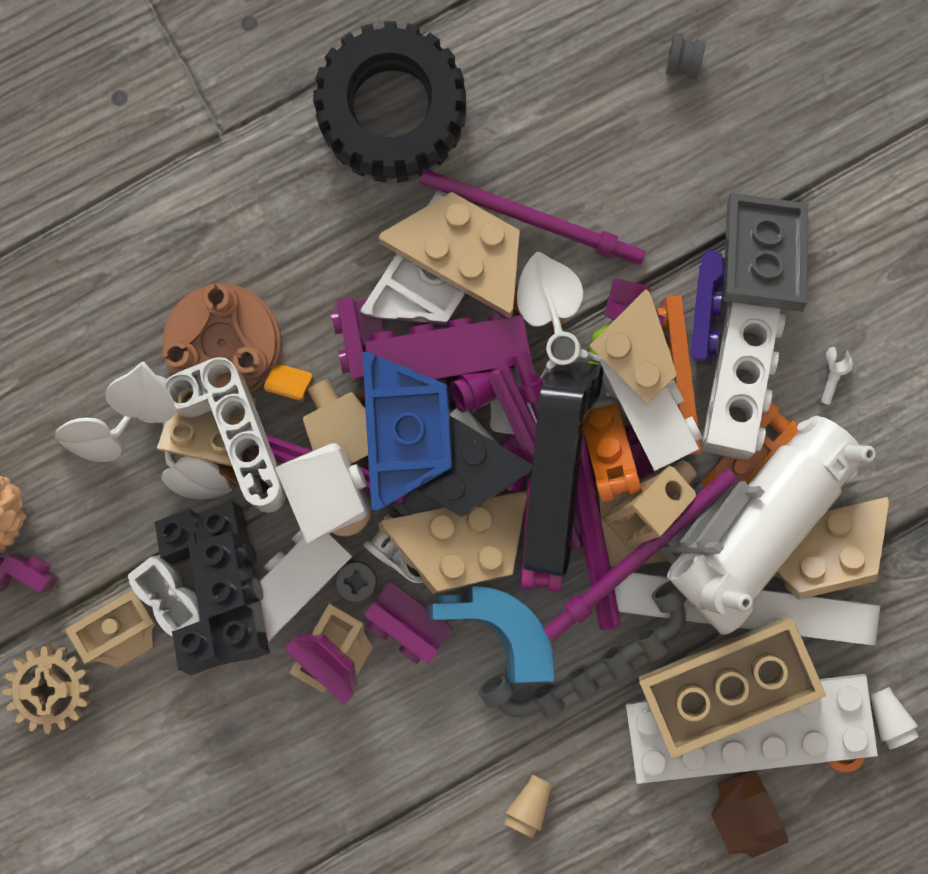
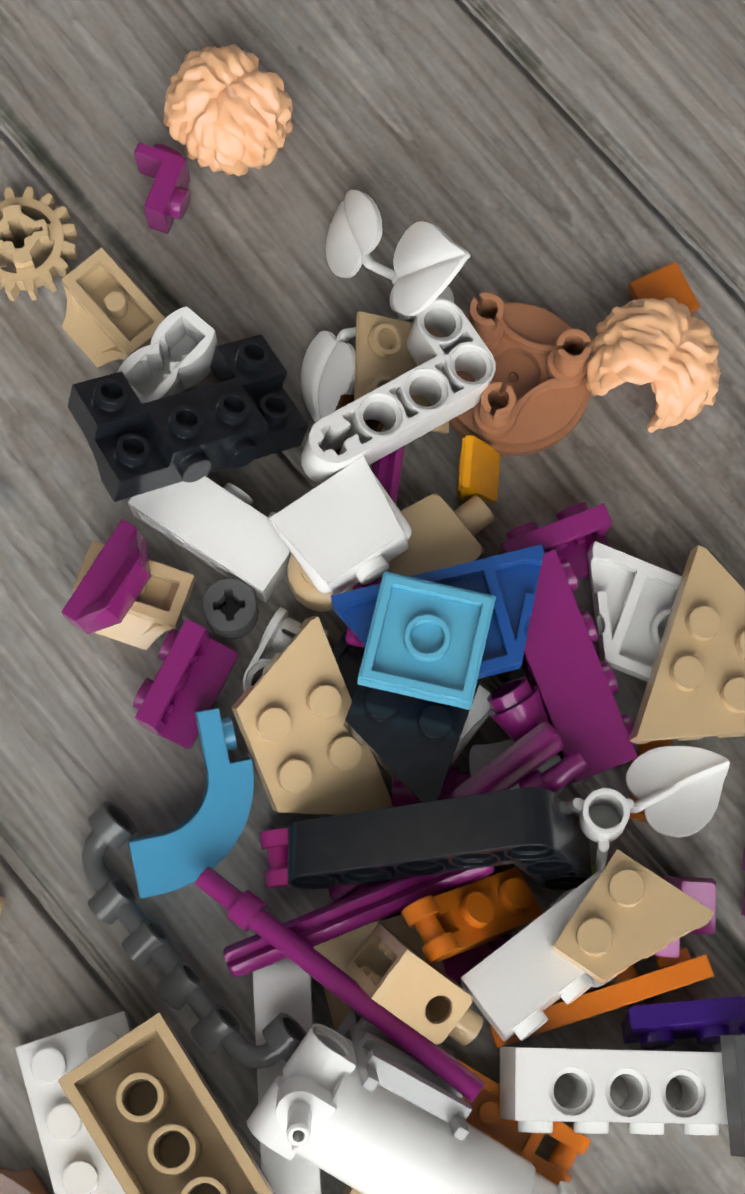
camera: 75 degrees right, 10 degrees down
none -> medium azure tile [357,571,496,710]
none -> light nougat hair [586,297,721,433]
none -> orange tile [627,262,700,314]

